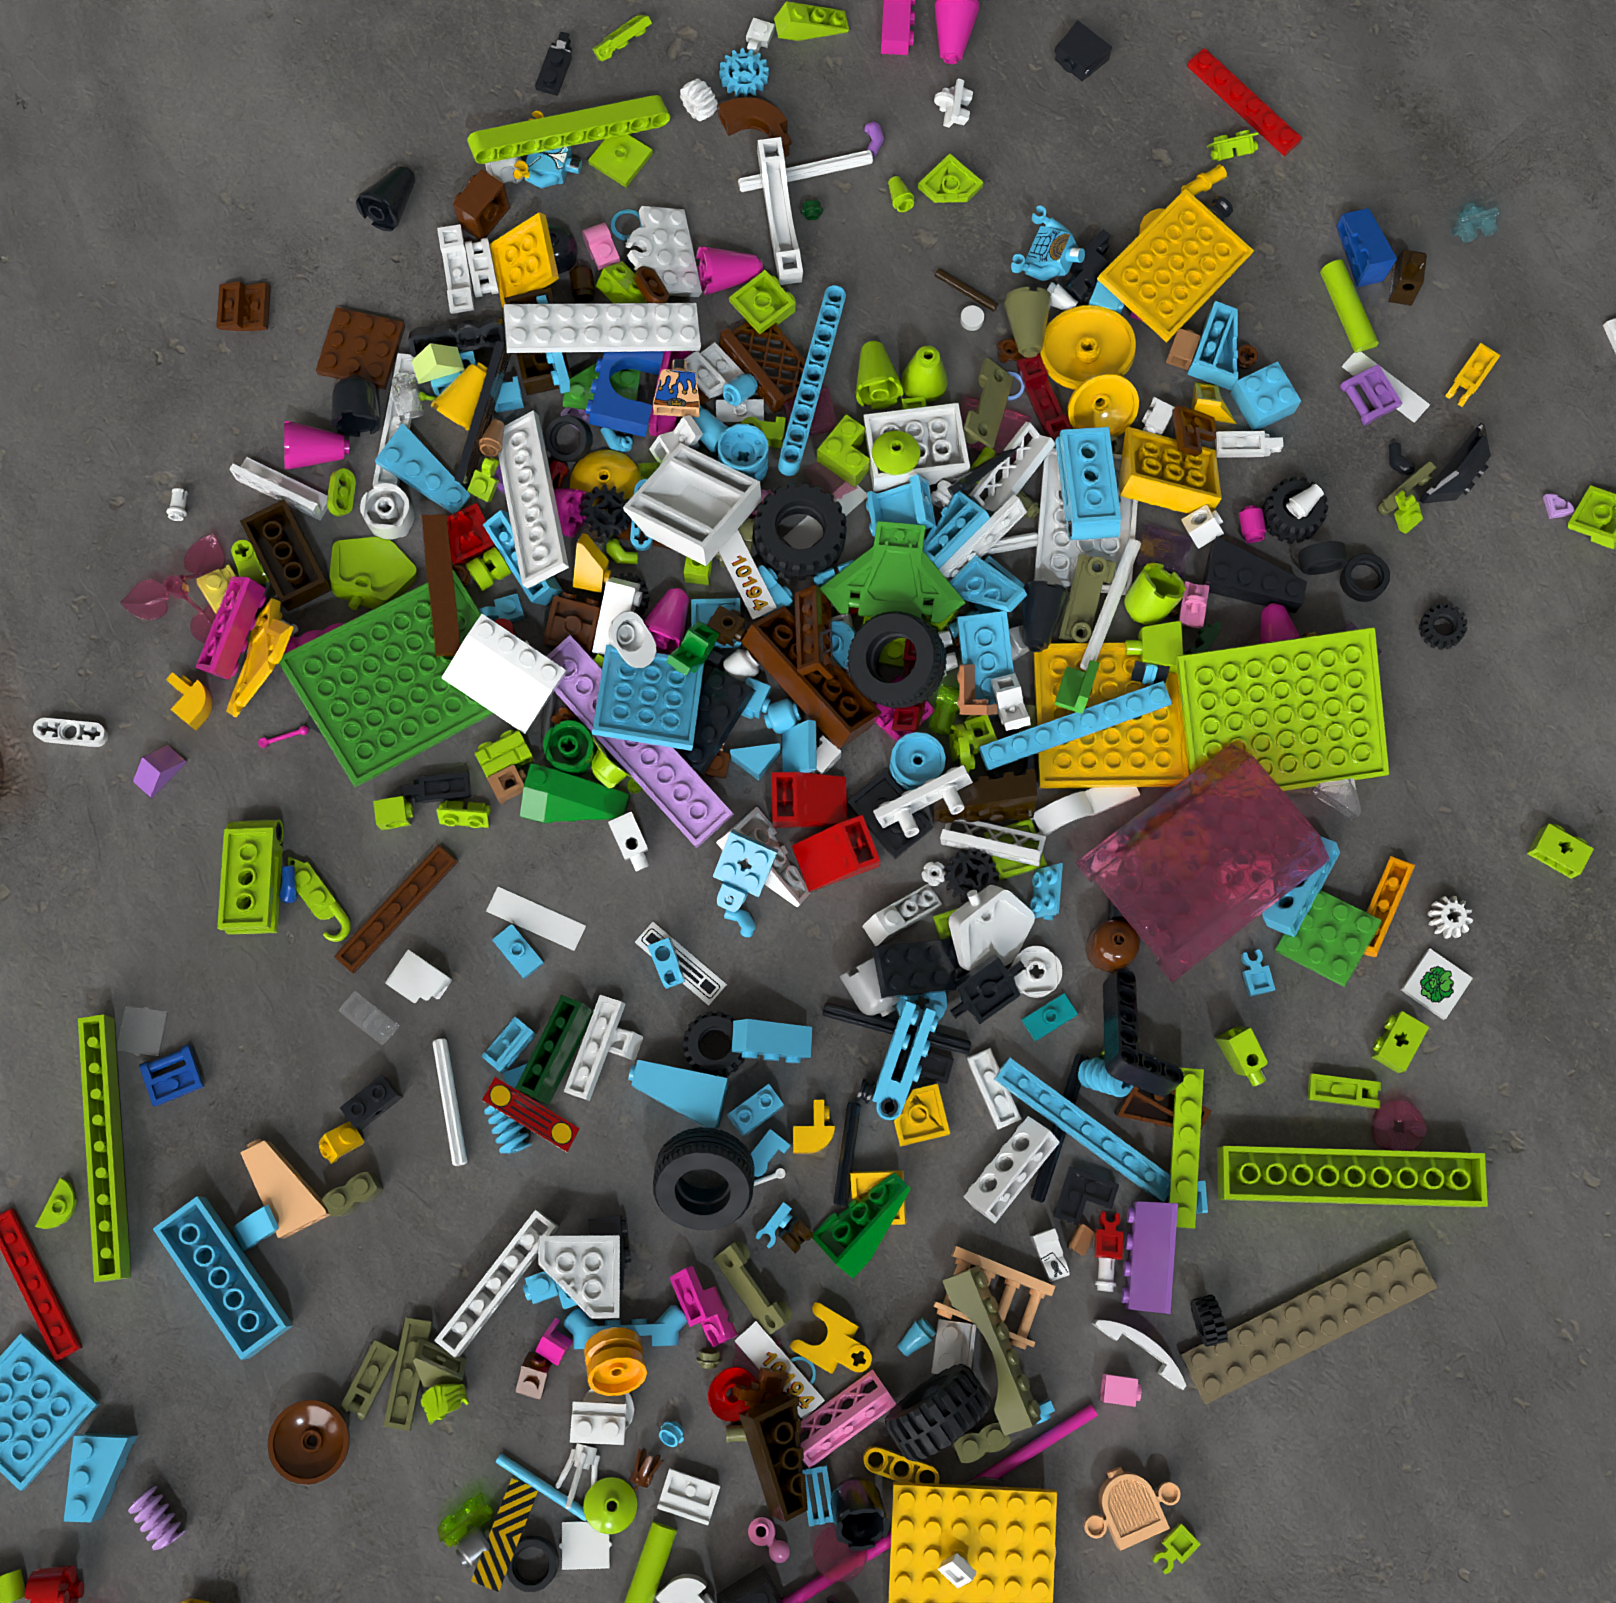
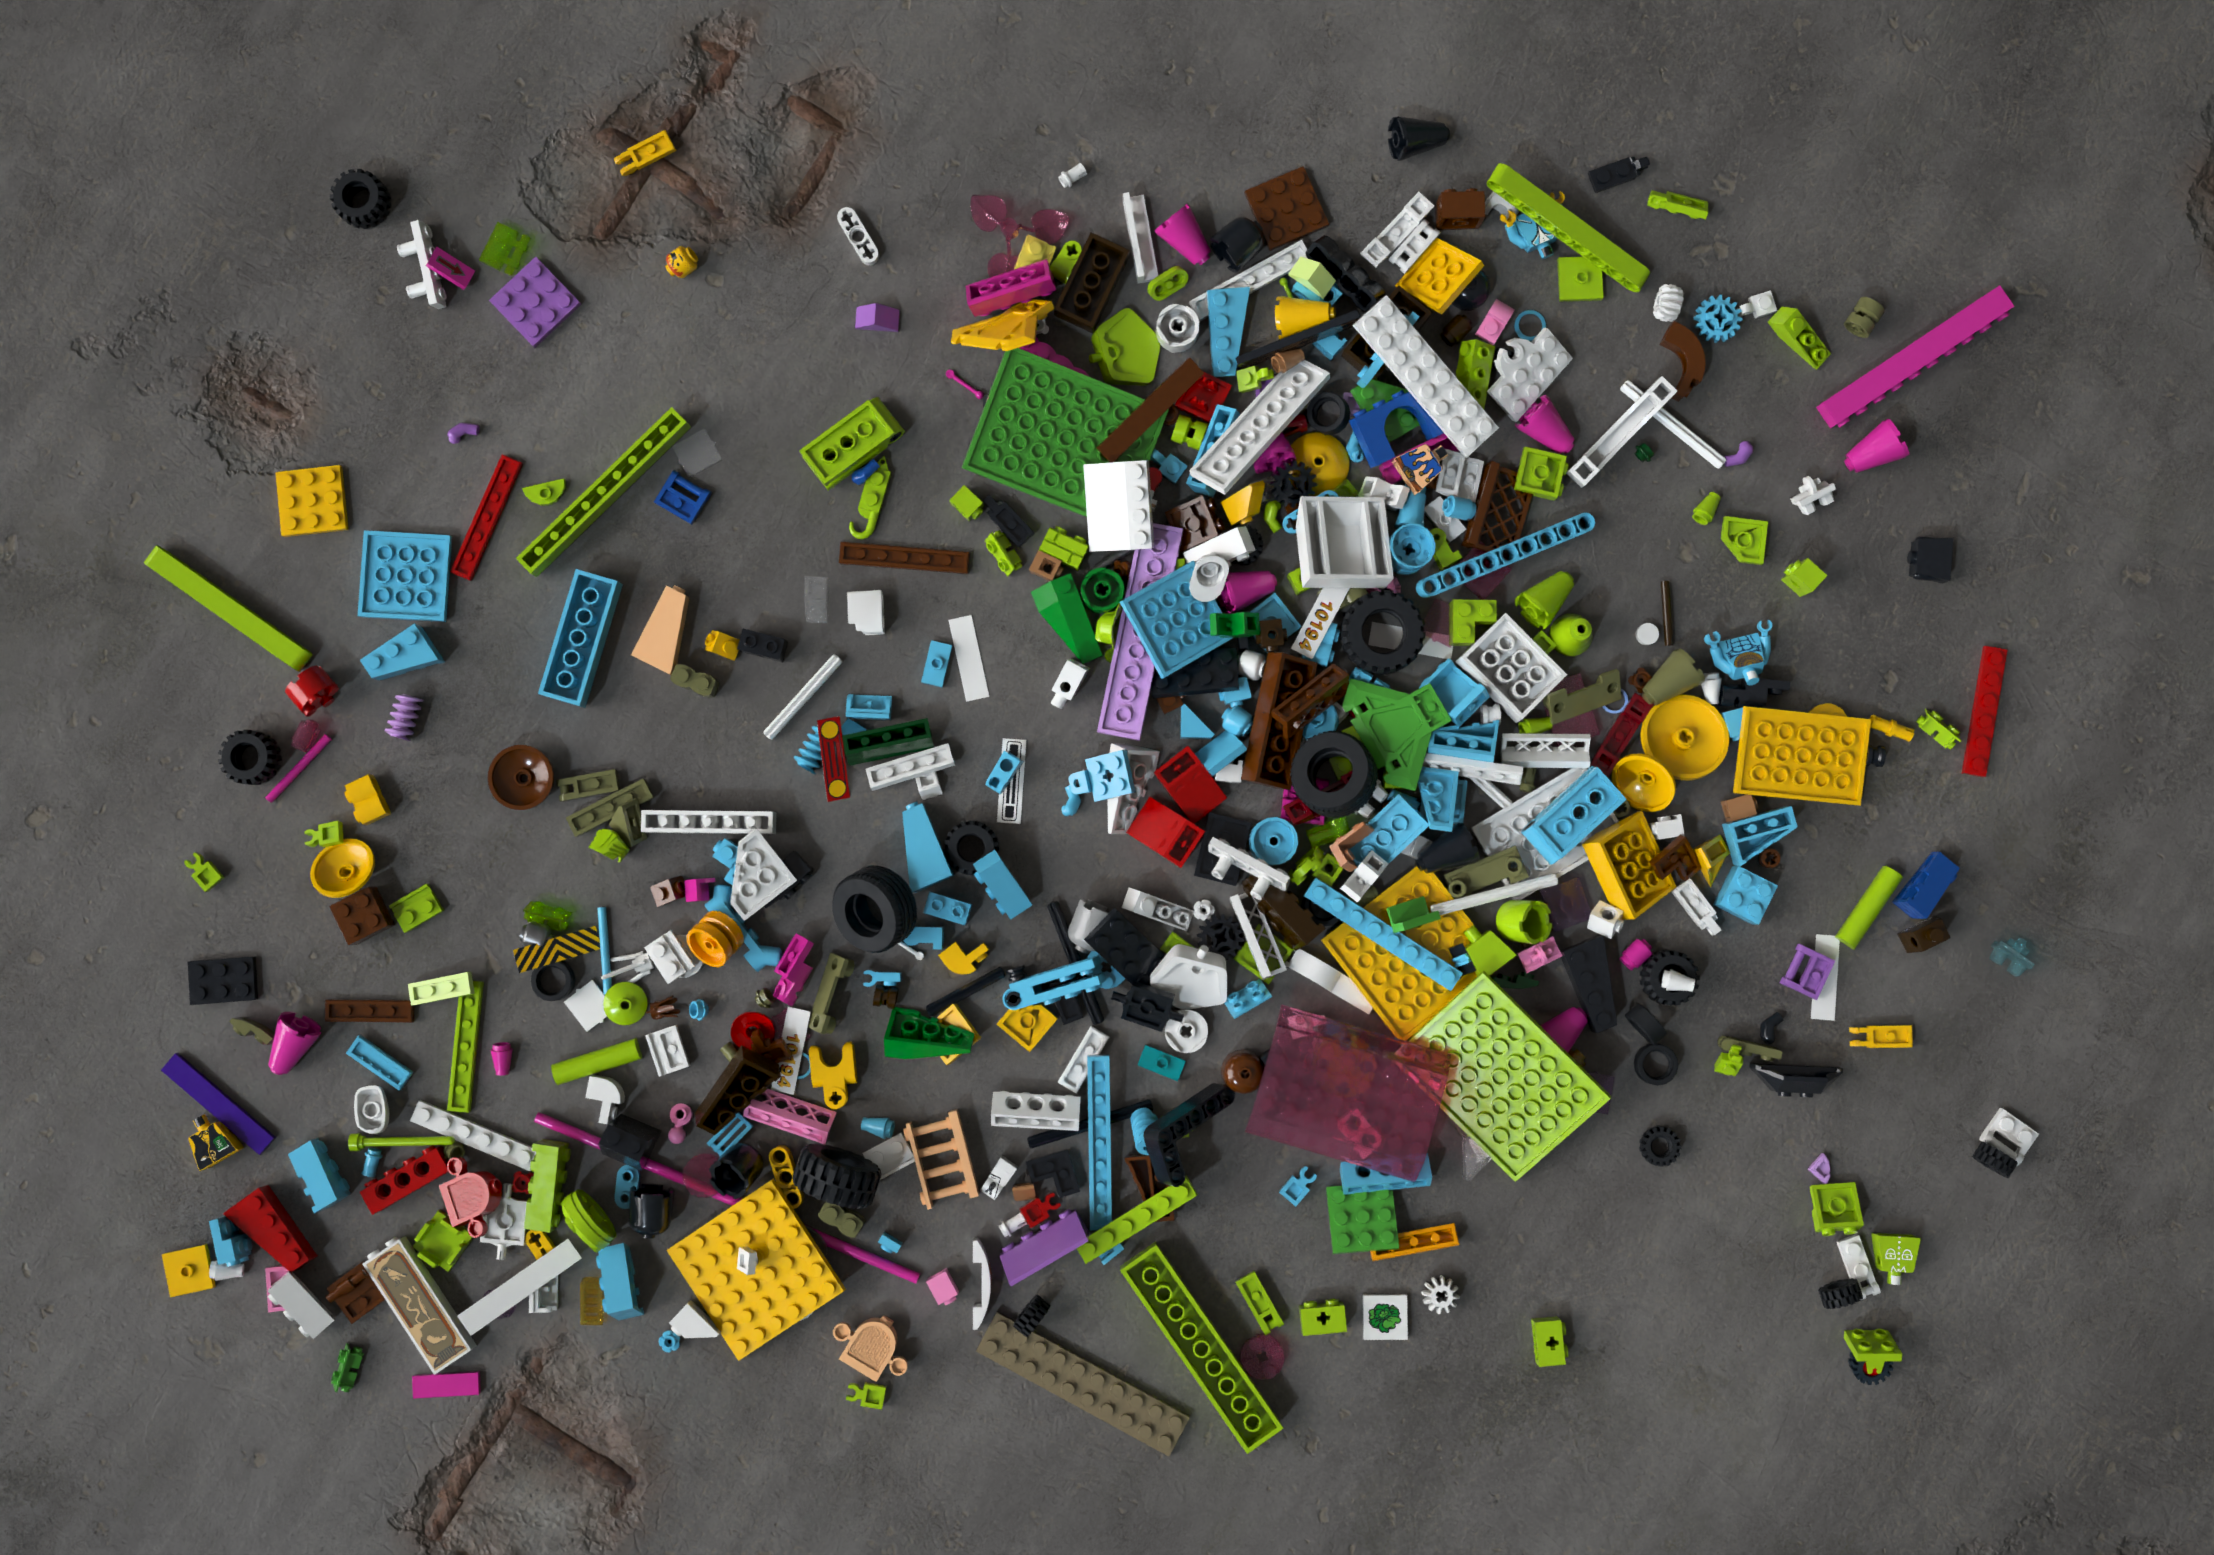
camera: 55 degrees right, 10 degrees up
yellow brick [166,672,213,731] -> none
reddish brown slope [216,281,271,331] -> none
medium azure slope [233,1205,279,1251] -> none
clear slope [392,372,424,421] -> none
reddish brown plate [633,266,669,303] -> none
lime dish [872,431,920,475] -> none
olive arch [942,1265,1041,1436] -> none
black bar [947,447,1019,496] -> none
lime torso [1215,1026,1268,1087] -> none
none -> lime brick [1781,558,1827,597]

